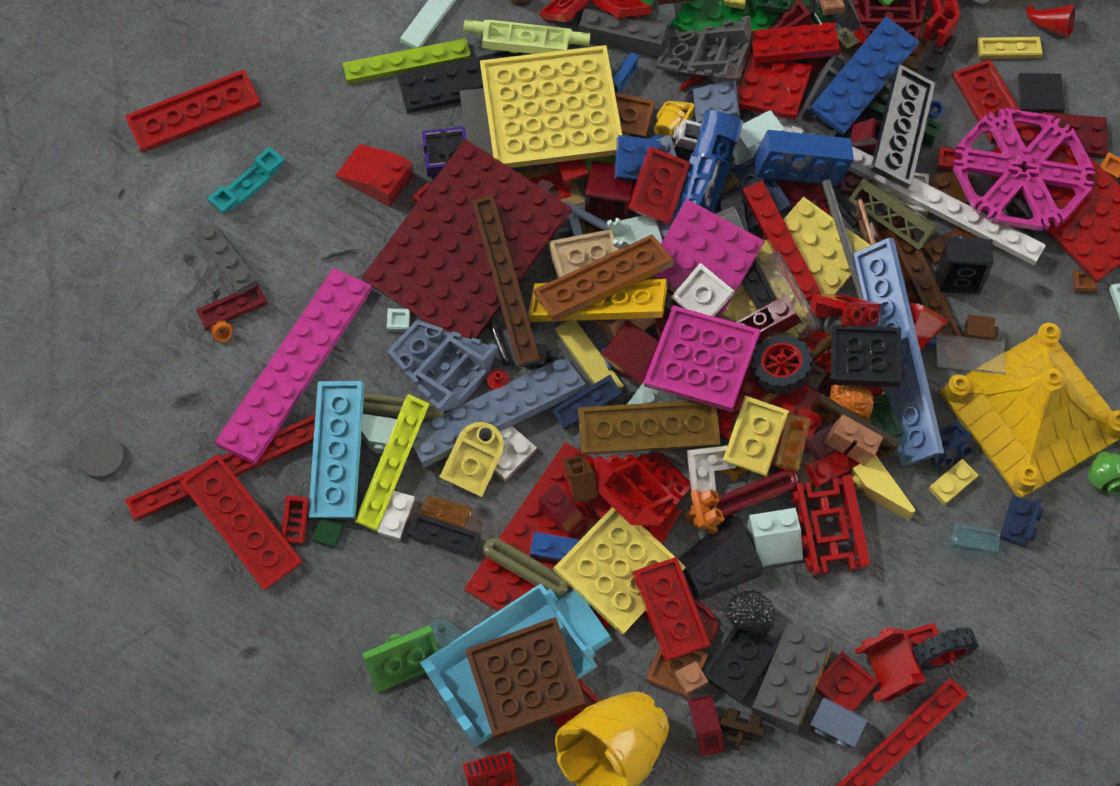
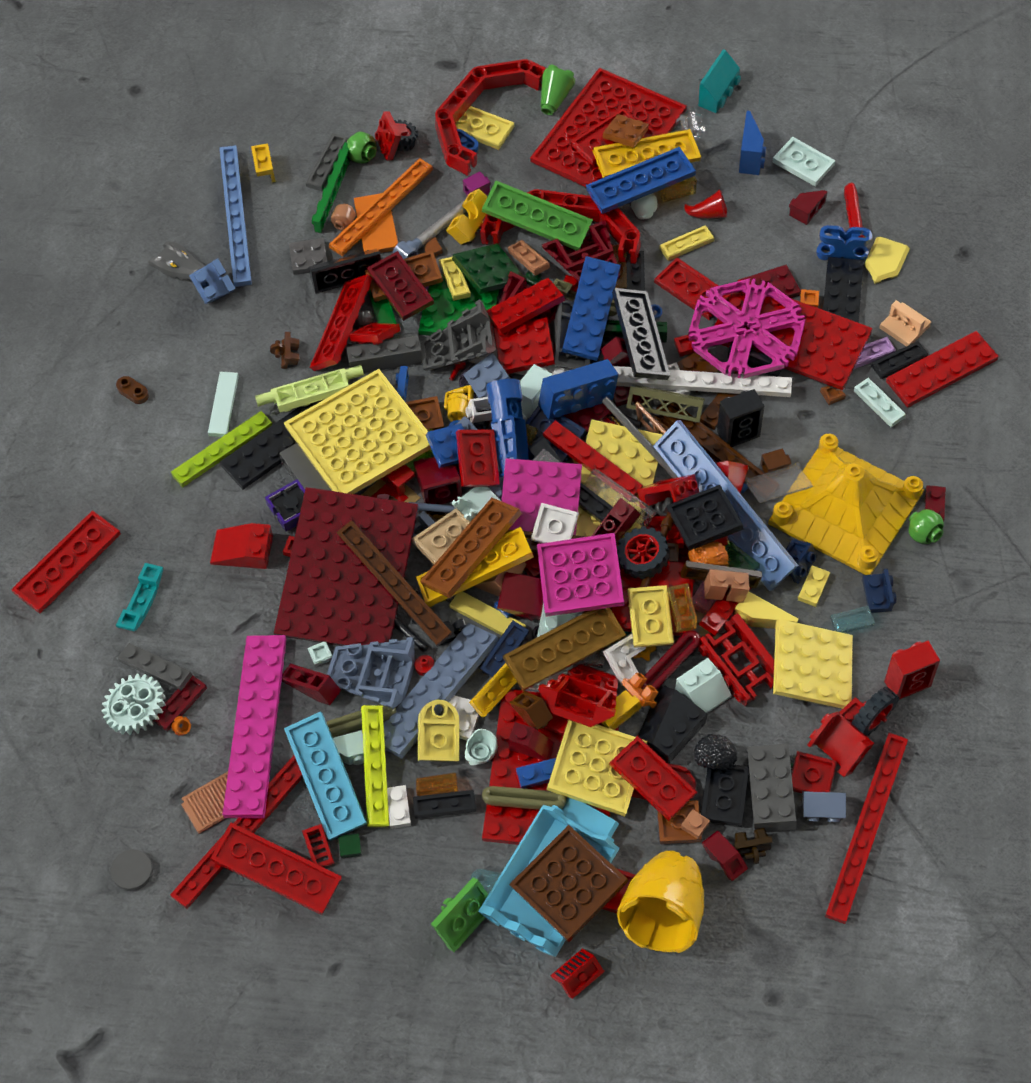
camera: 20 degrees left, 5 degrees down
black tile [1018,73,1065,113] -> none
none -> light aqua gear [102,674,166,735]
none -> nougat window [181,771,228,834]
none -> dark red slope [282,663,341,705]
none -> light aqua hair [465,729,498,765]
none -> yellow plate [469,663,517,717]
none -> yellow panel [601,690,641,730]
none -> light yellow plate [773,619,853,709]
none -> red brick [884,640,940,700]

